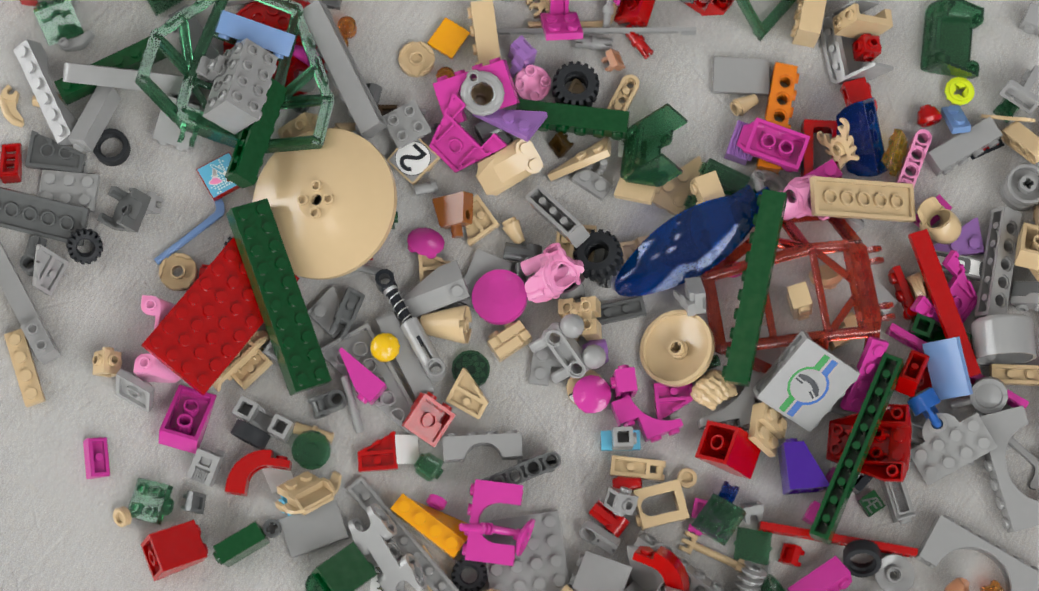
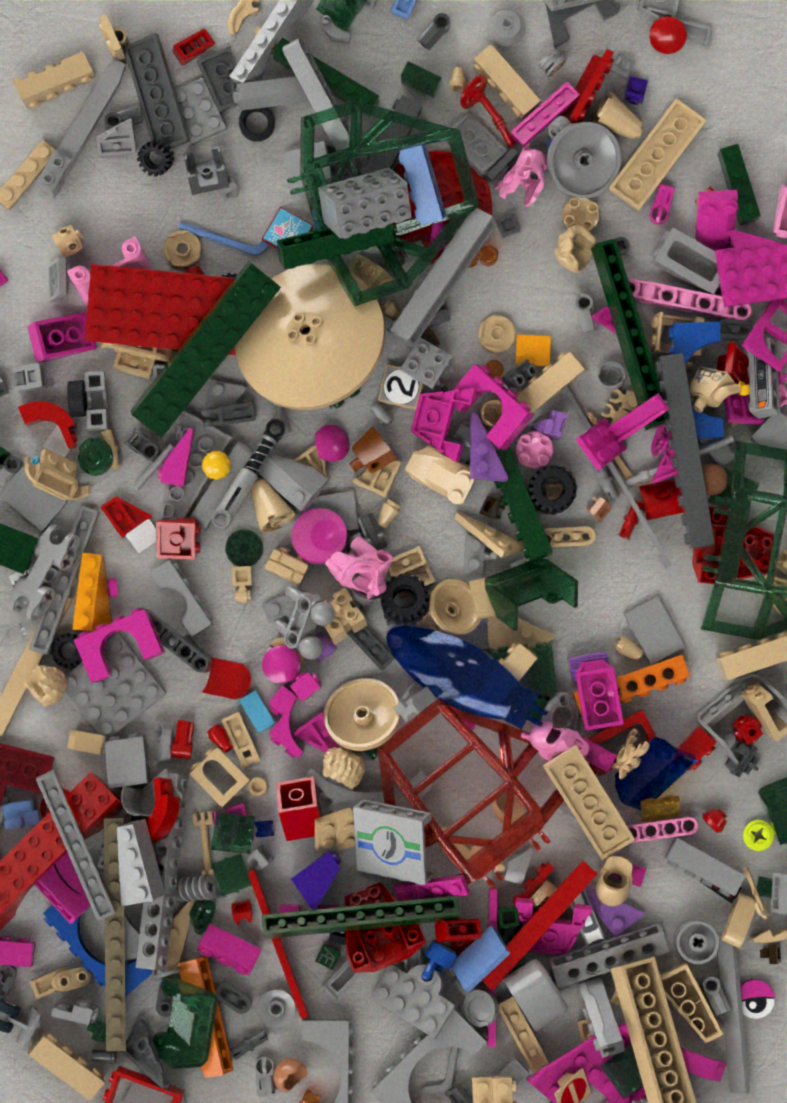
camera: 65 degrees right, 10 degrees up
light grey bracket [196,55,226,81] -> none
clear green head [414,452,444,482] -> none
tan wing [445,368,489,420] -> none
dark pink dish [459,519,535,557] -> none
light grey piece [460,69,505,116] -> none
light grey brick [525,184,590,249] -> none
light grey brick [603,486,638,517] -> none
light grey brick [611,426,637,450] -> none
dark green brick [722,189,788,387] -> none
tan arch [787,281,813,321] -> none
black tyre [843,539,882,577] -> none
medium blue plate [941,105,971,134] -> none
none -> red piece [202,657,251,700]
none -> tan plate [231,566,252,604]
none -> tan dish [429,579,481,635]
none -> dark grey hips [501,359,538,392]
none -> dark grey hips [724,742,759,778]

